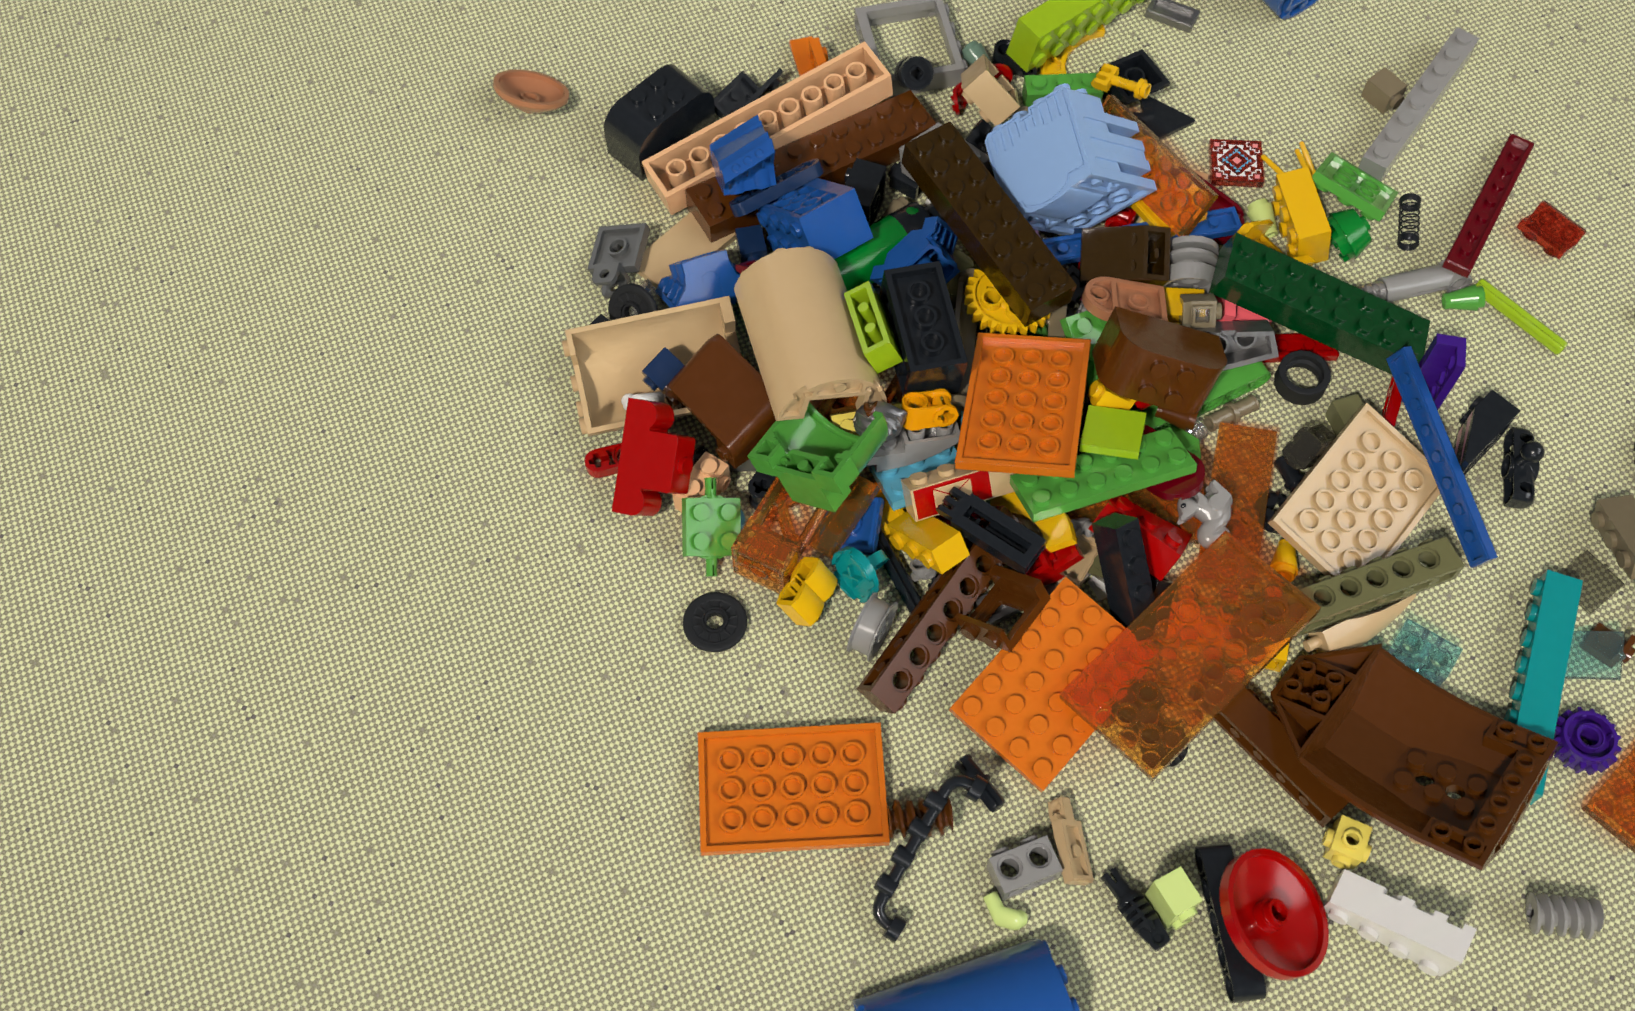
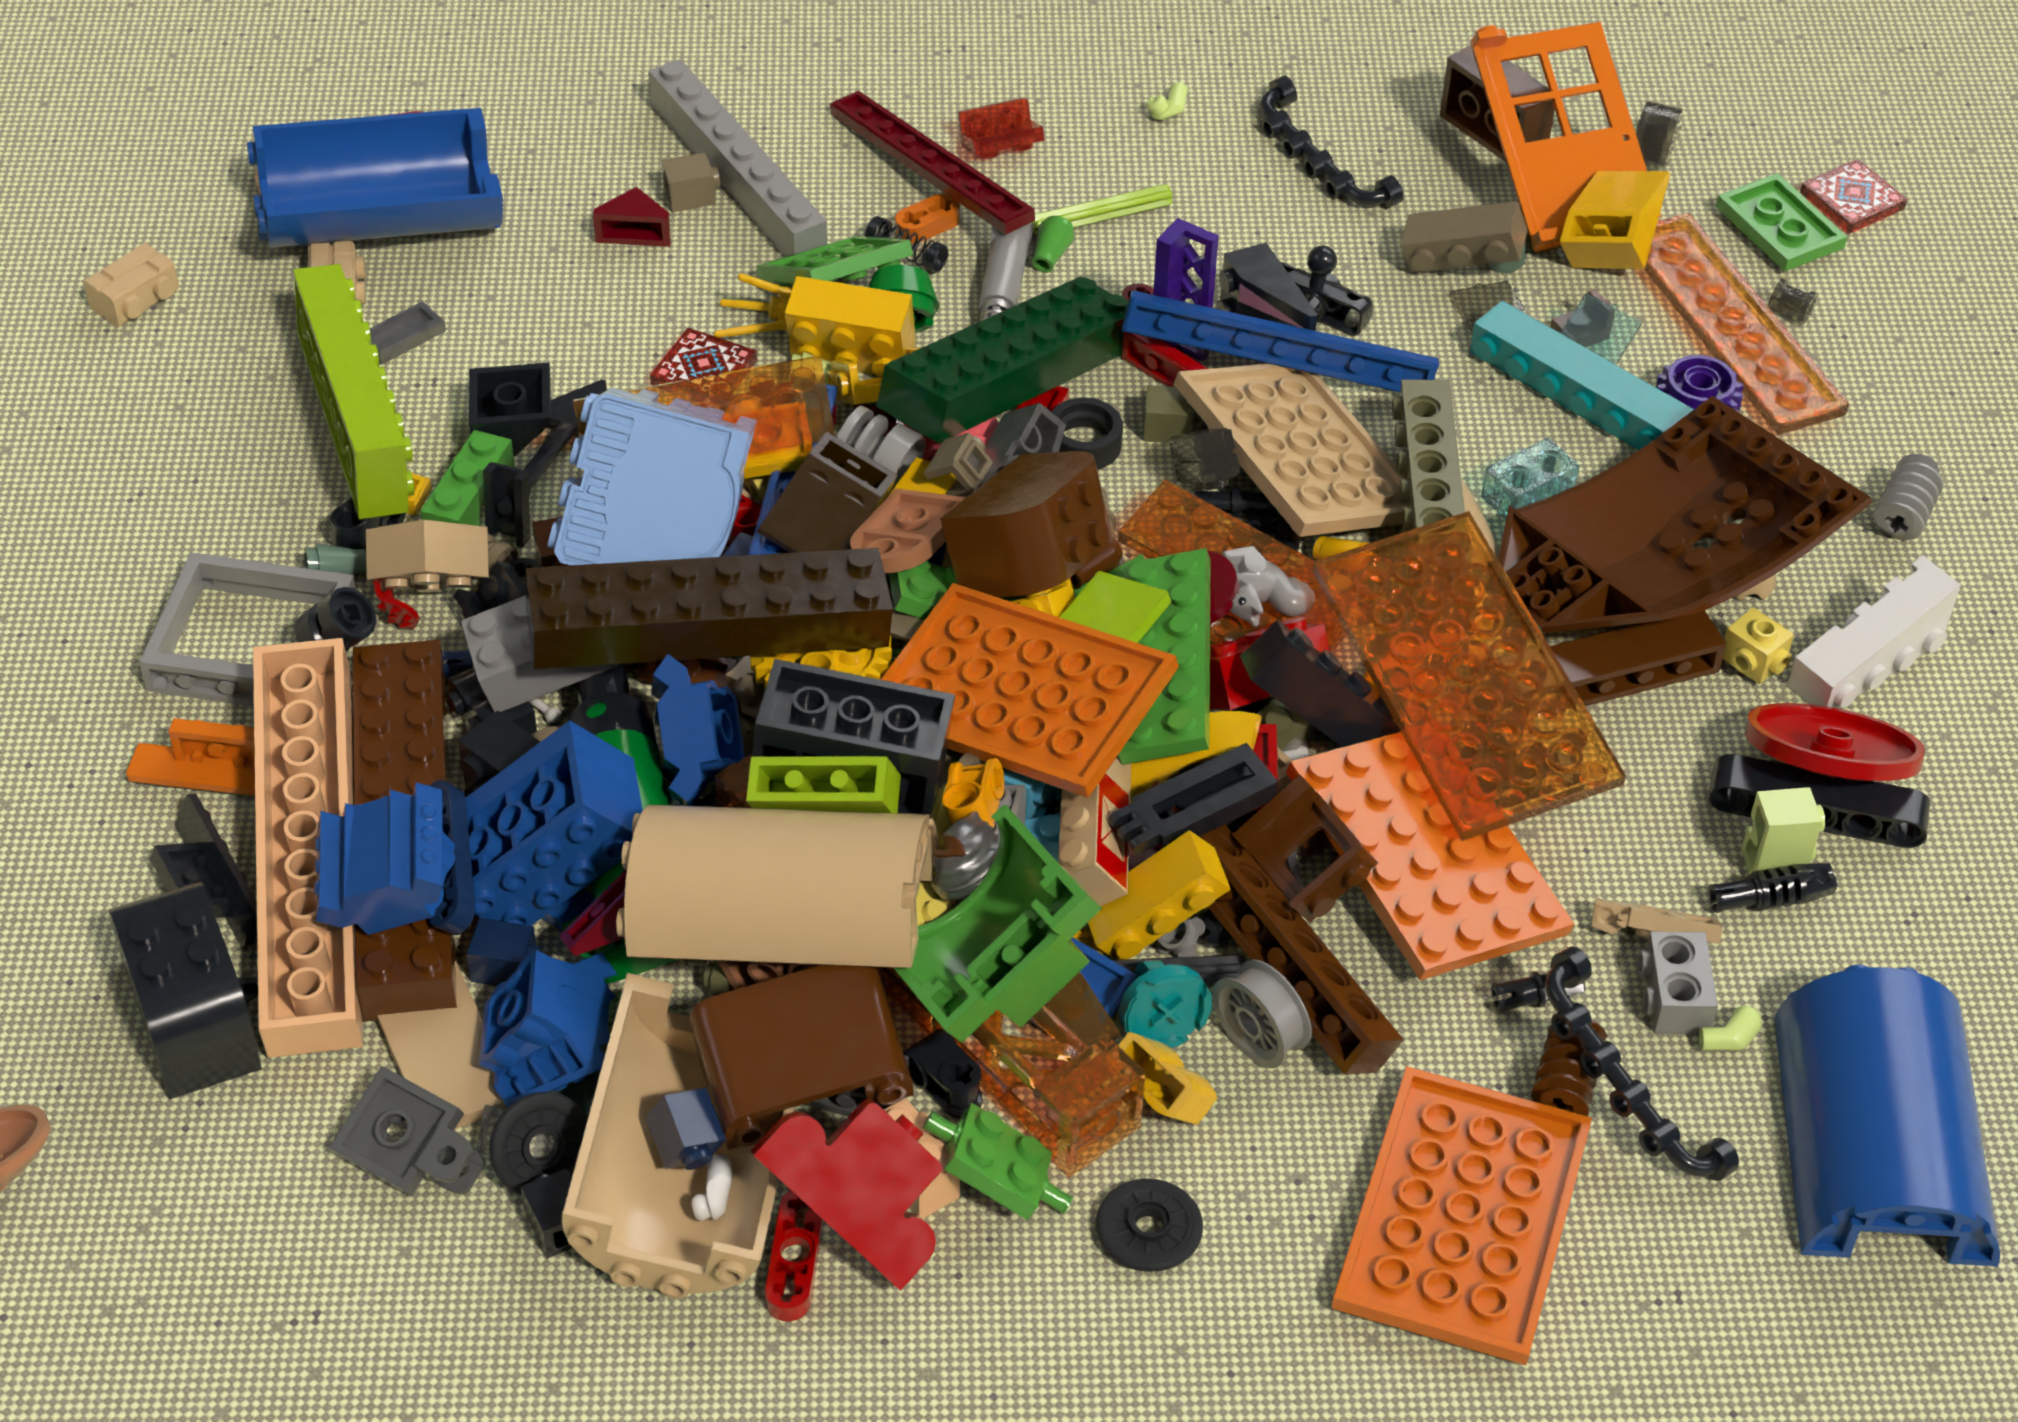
camera: 70 degrees left, 15 degrees down
yellow hinge [1091,63,1151,100] -> none
none -> dark red slope [593,186,672,247]
none -> orange beam [895,194,960,243]

